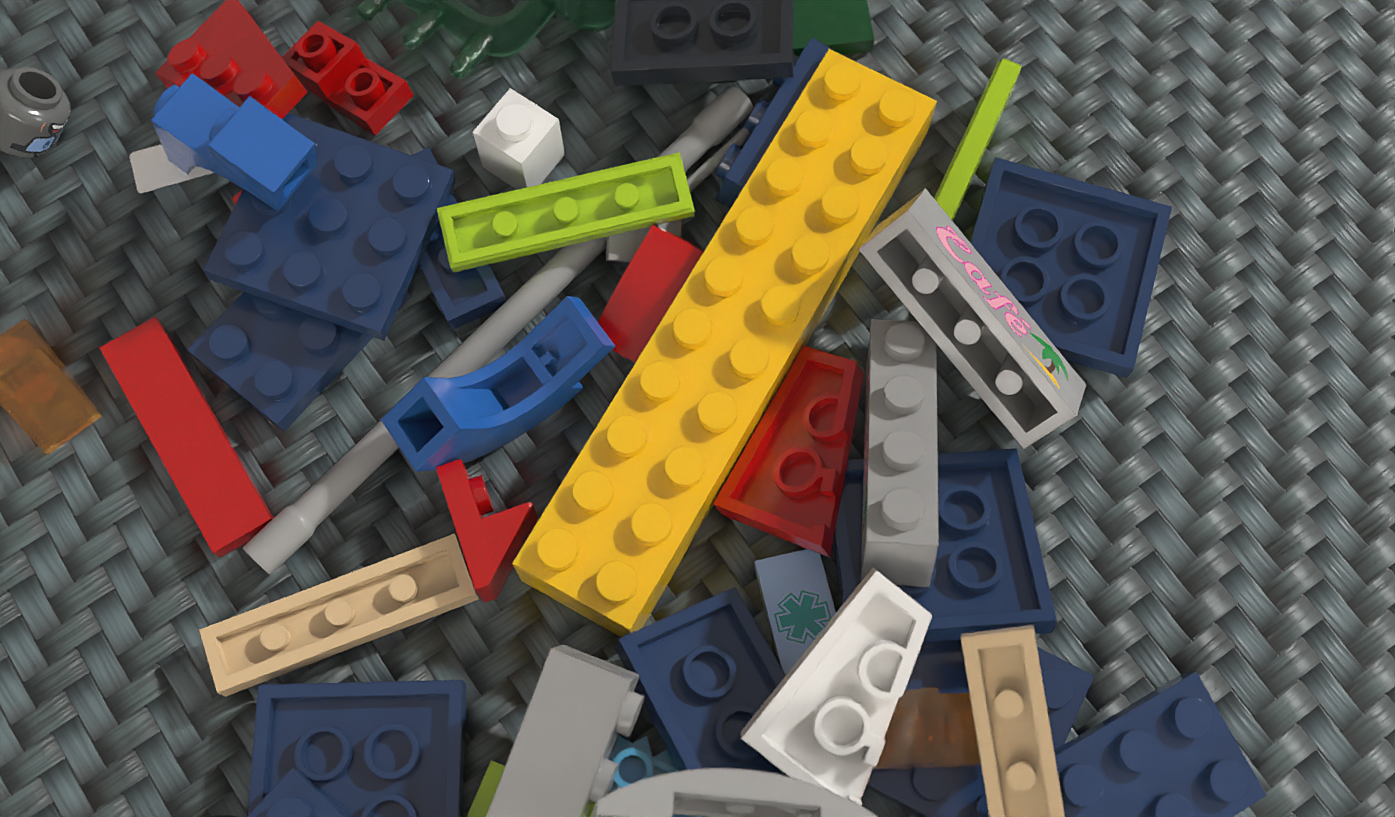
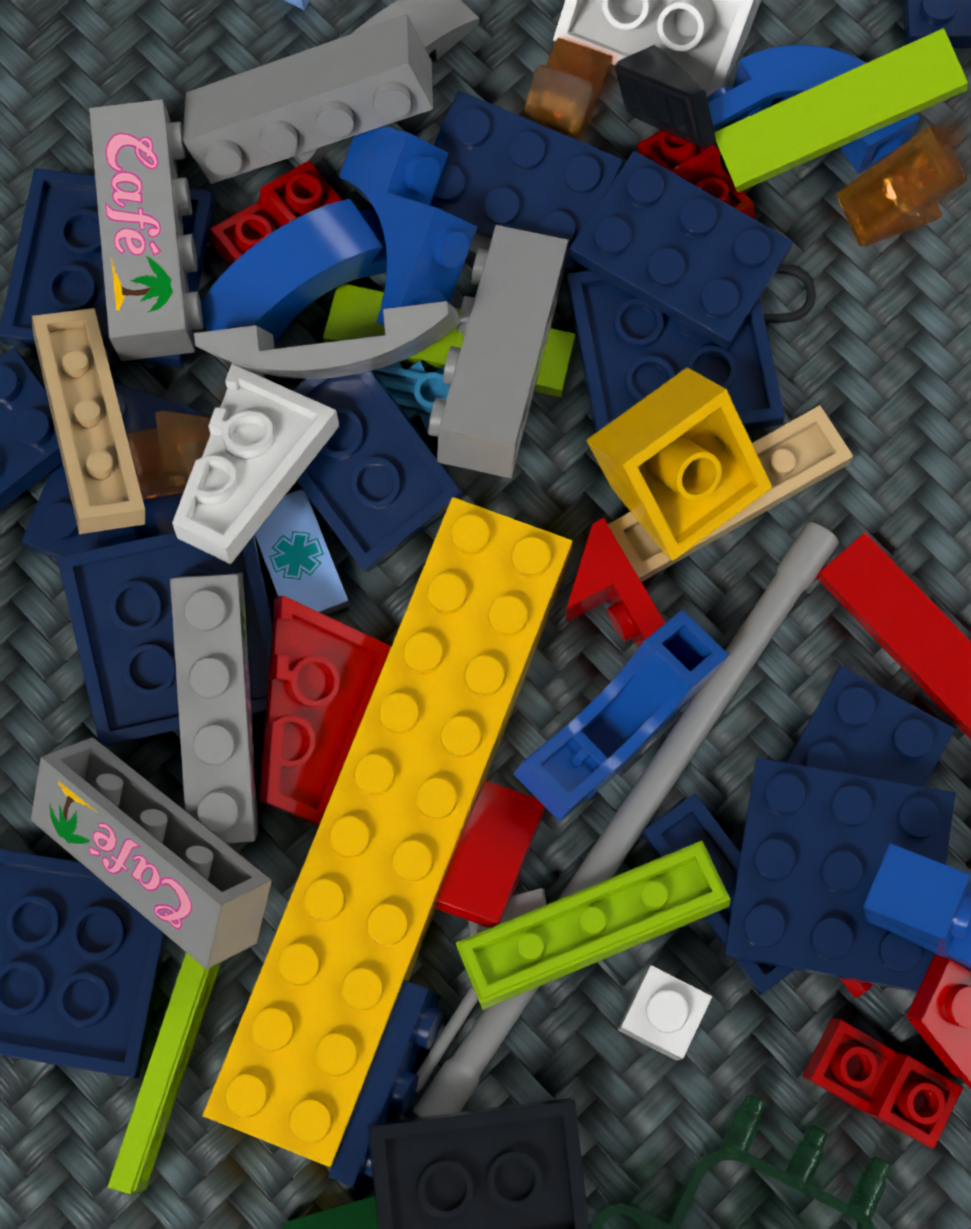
camera: 175 degrees right, 5 degrees up
none -> yellow slope [586,367,773,561]

